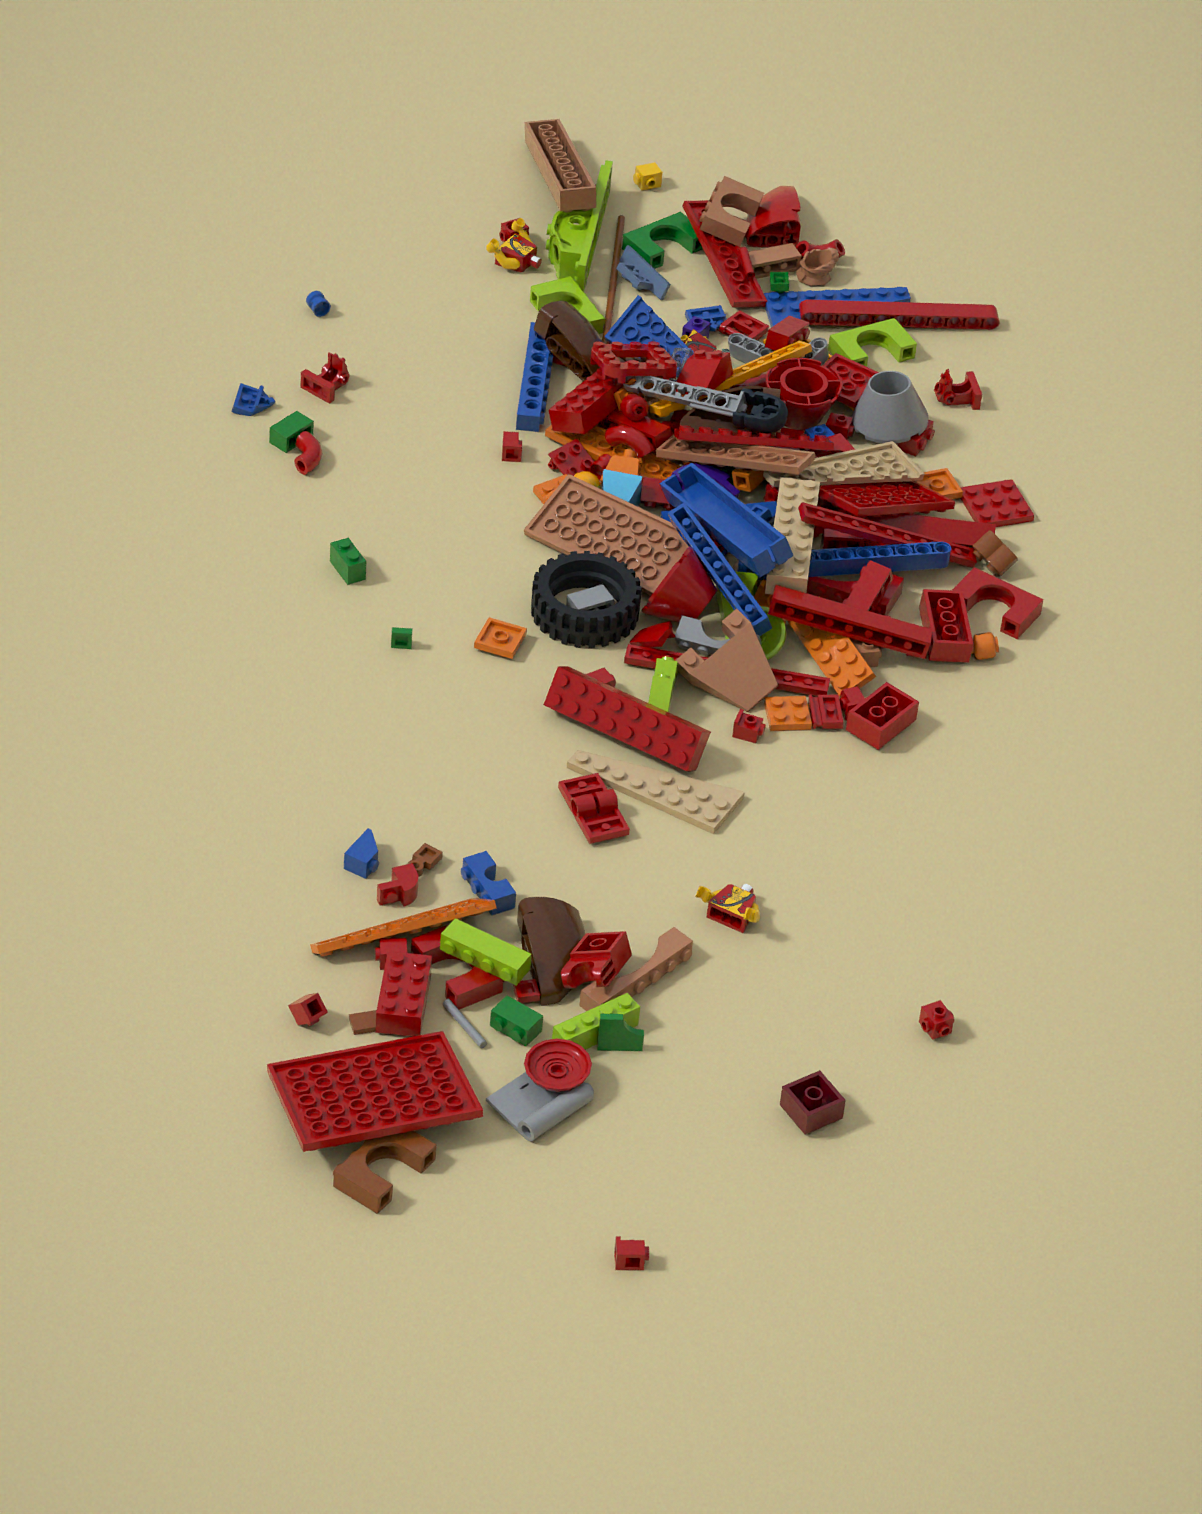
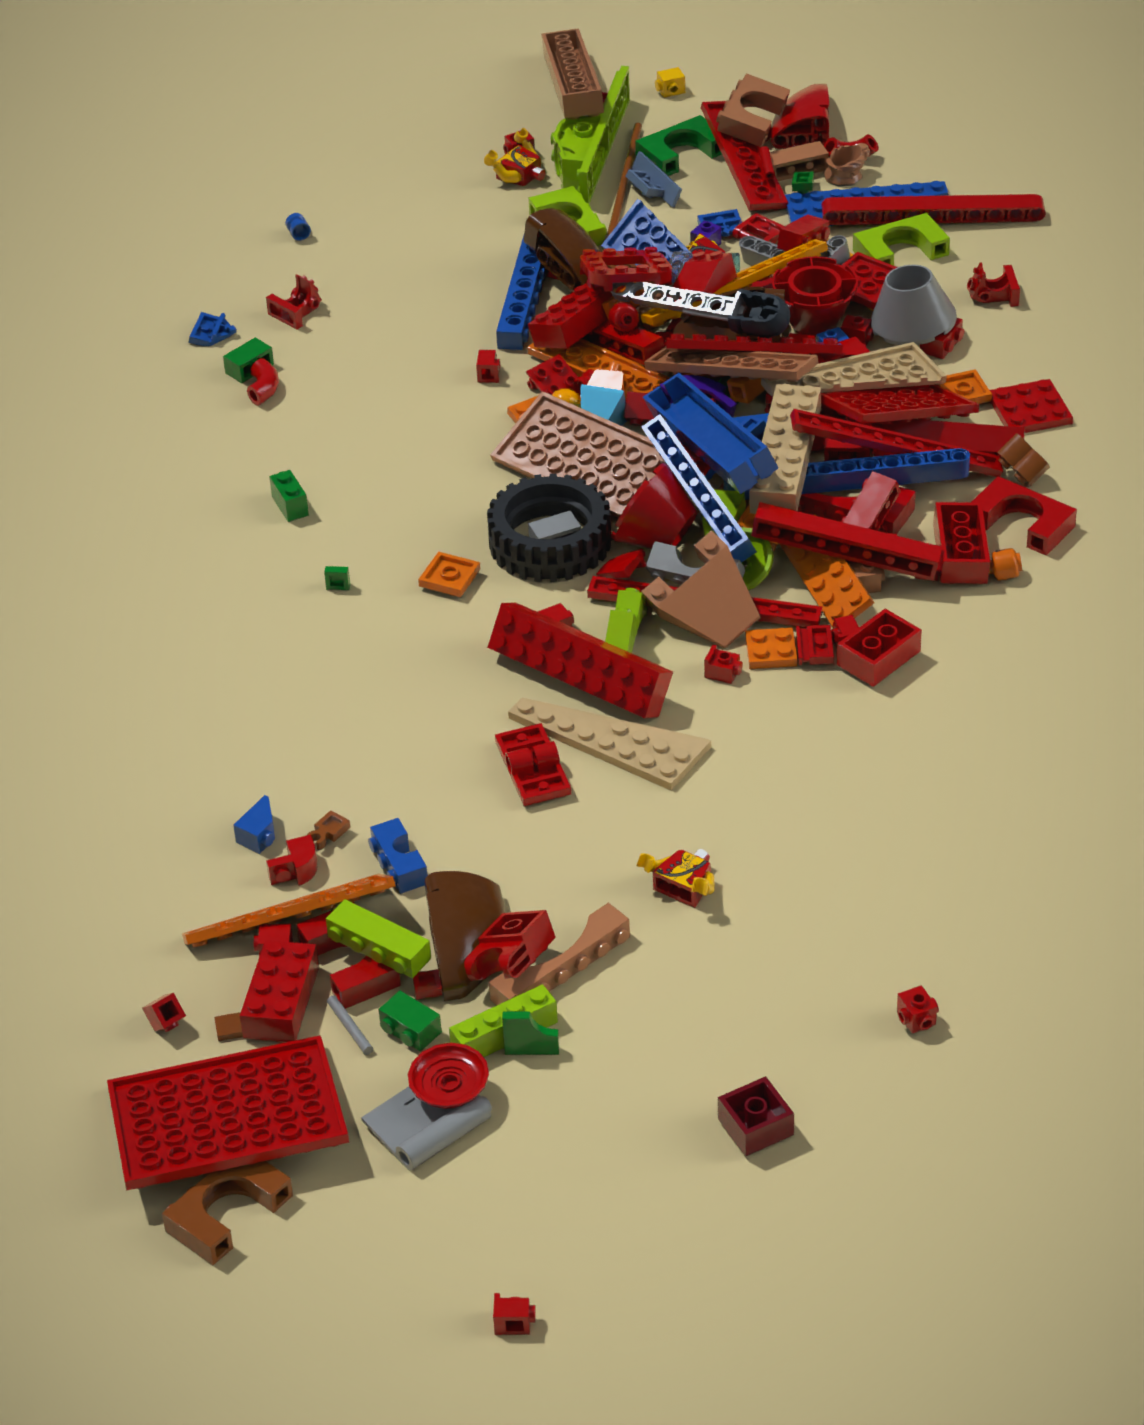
camera: 10 degrees right, 0 degrees up
red cylinder [605,425,655,458] -> none

